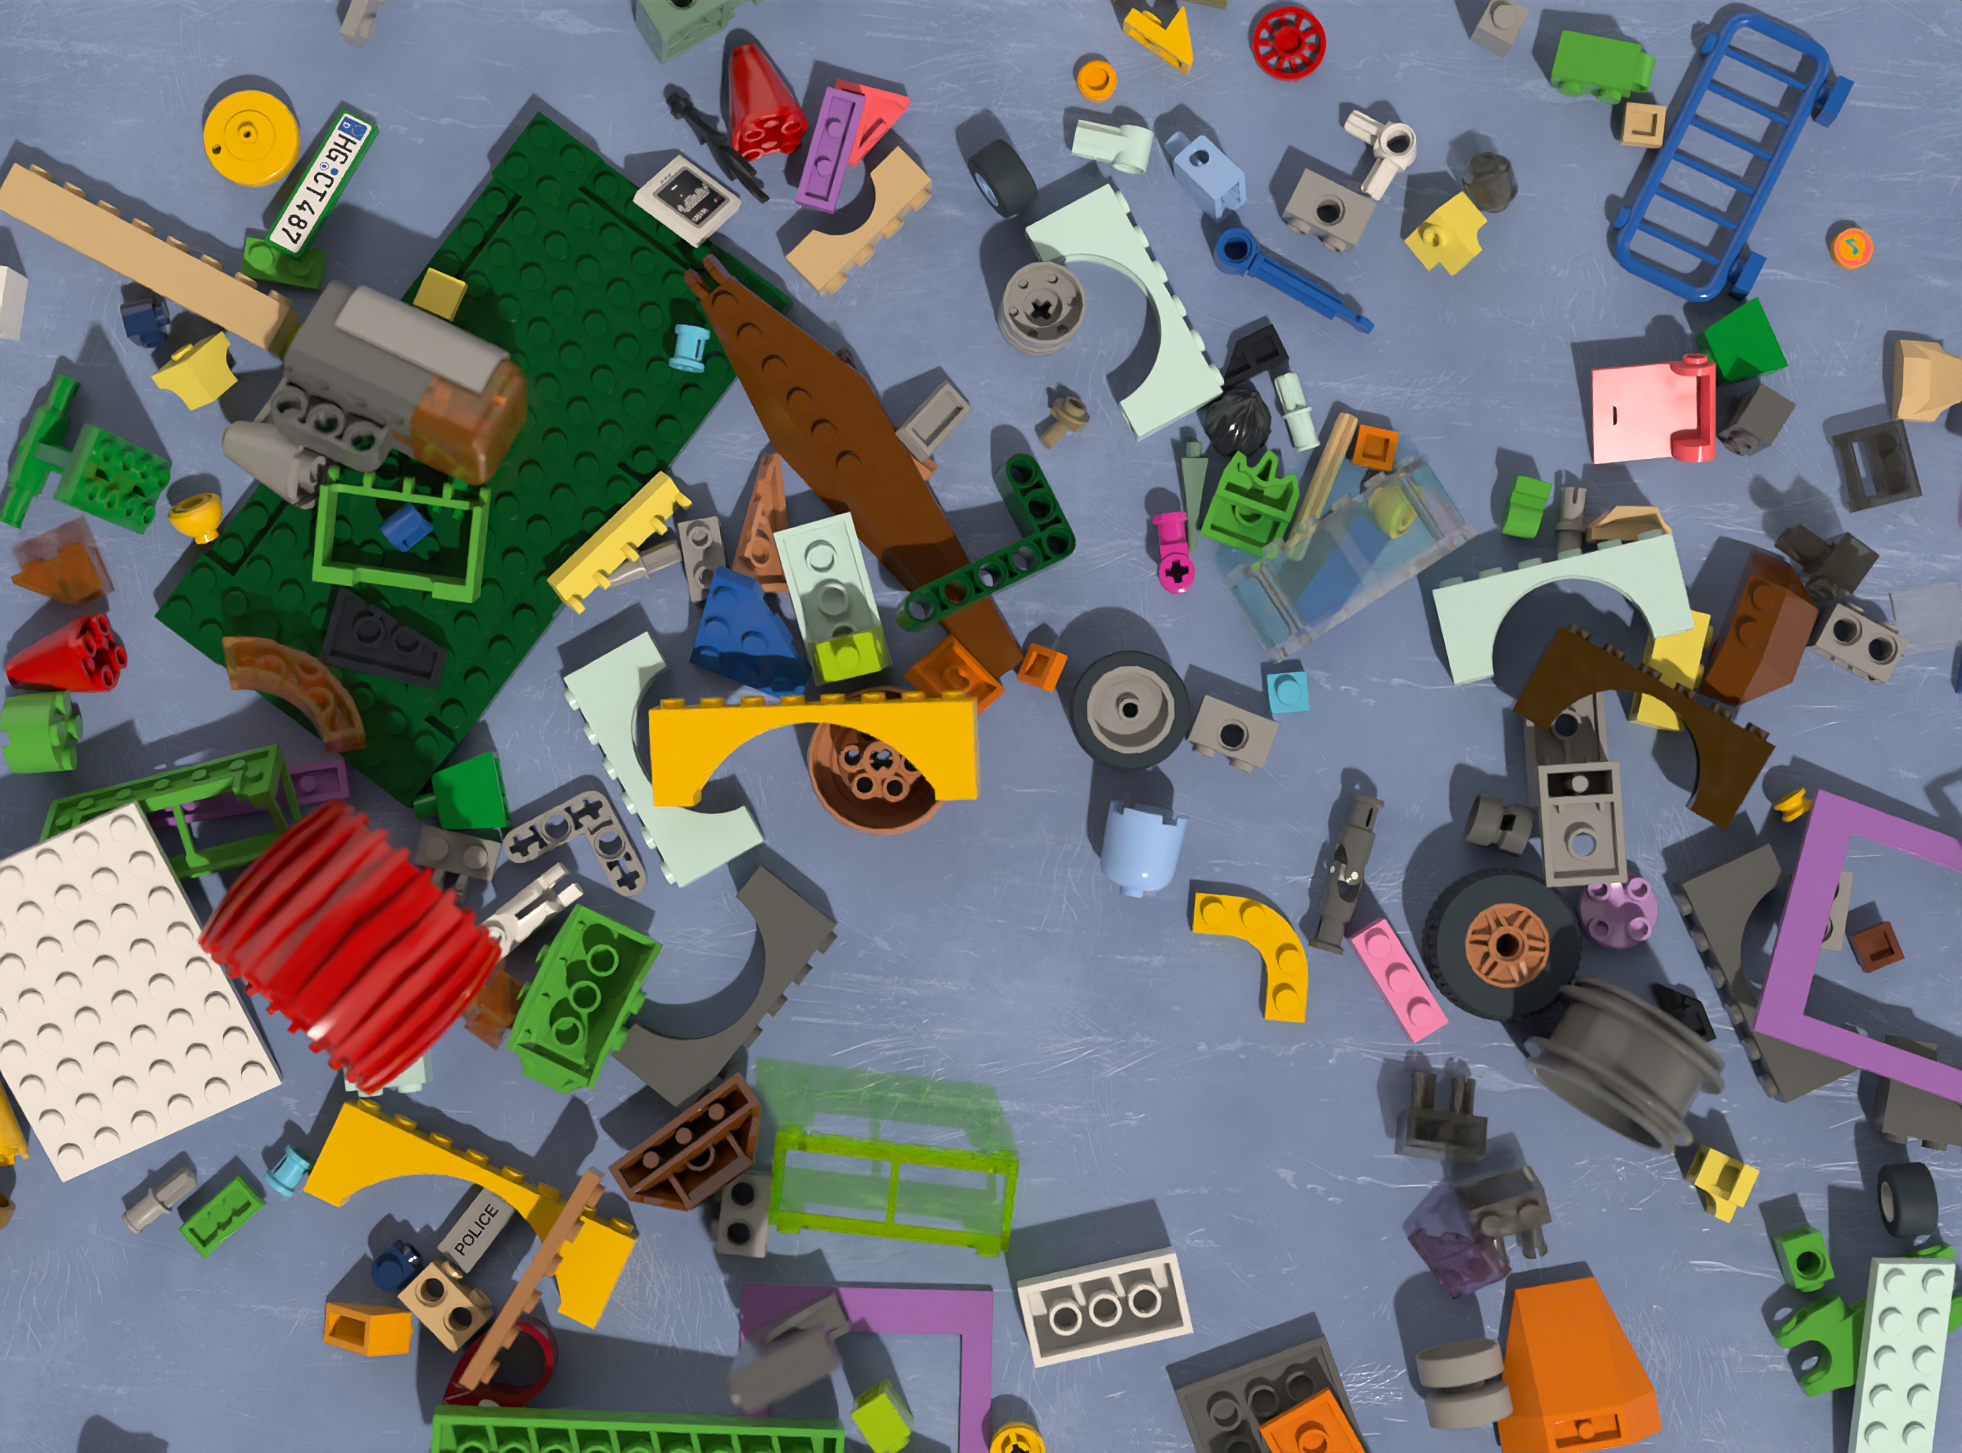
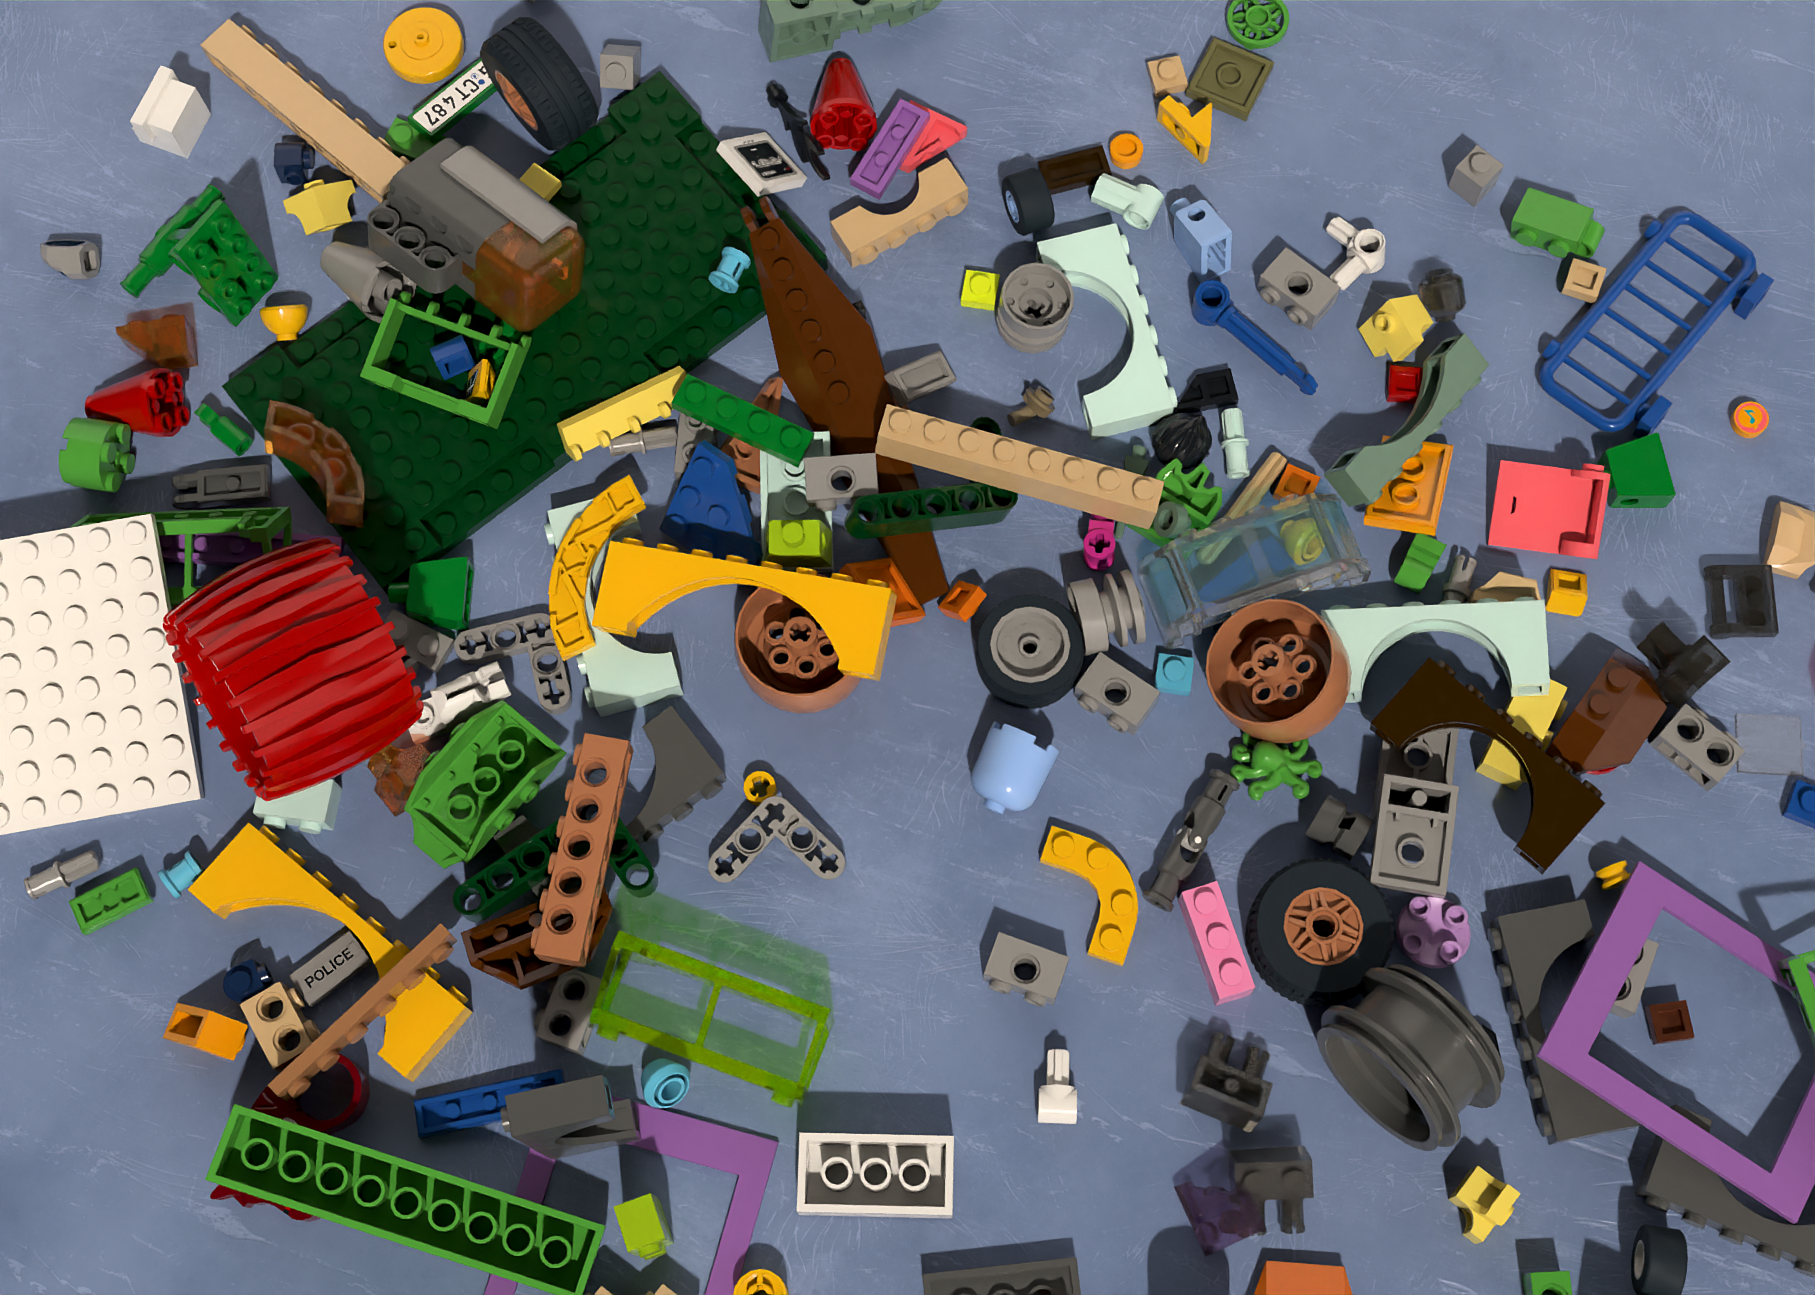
camera: 15 degrees right, 15 degrees down
black wing [319,585,449,692] -> none
red wheel [1252,7,1327,82] -> none
dark grey brick [1716,383,1796,456] -> none
none -> dark grey hinge [172,464,271,510]
none -> green bar [194,403,253,457]
none -> blue tile [413,1069,565,1139]
none -> dark green beam [453,805,658,922]
none -> yellow slope [466,359,495,405]
none -> black wheel [480,17,599,150]
none -> nougat brick [531,733,634,968]
none -> yellow tile [548,475,646,661]
none -> light grey brick [600,44,641,90]
none -> medium azure cone [641,1058,690,1108]
none -> green plate [671,374,814,468]
none -> light grey beam [708,796,846,883]
none -> yellow bush [743,771,777,807]
none -> light grey brick [804,453,879,511]
none -> tan brick [875,404,1165,530]
none -> neon yellow plate [961,269,1000,311]
none -> light grey brick [983,932,1070,1007]
none -> dark brown tile [1037,145,1112,195]
none -> white axle [1038,1049,1077,1124]
none -> light grey wheel [1067,569,1146,656]
none -> sand green tile [1154,501,1192,539]
none -> nougat wheel [1206,599,1352,743]
none -> bright green animal [1230,732,1323,801]
none -> sand green arch [1324,333,1489,507]
none -> light orange tile [1364,435,1454,536]
none -> red tile [1387,365,1423,404]
none -> yellow slope [1546,569,1588,617]

